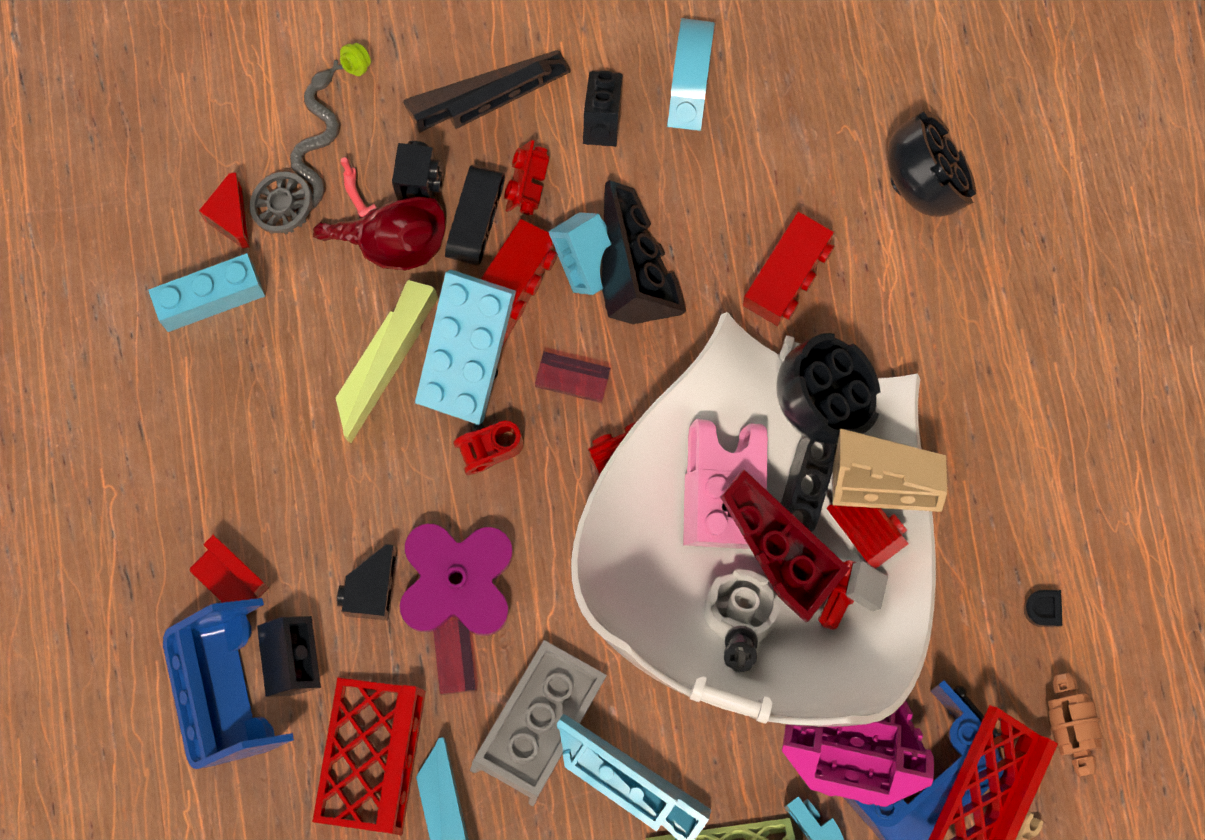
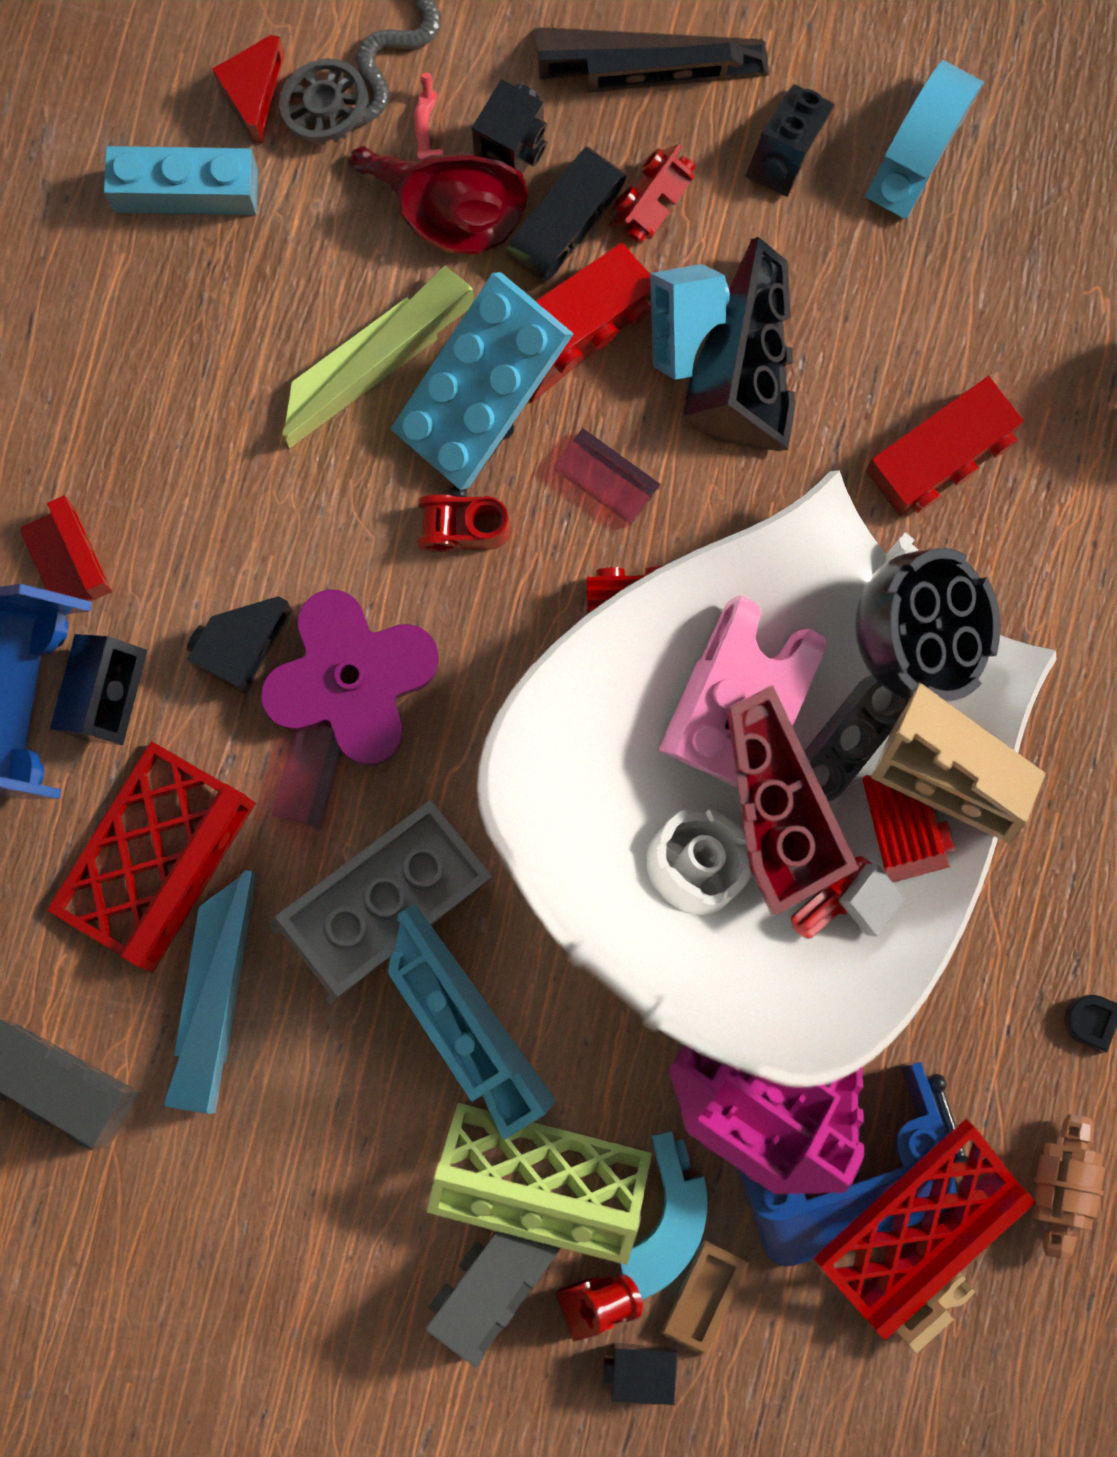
camera: 20 degrees right, 5 degrees up
black bush [724,626,758,672] -> none

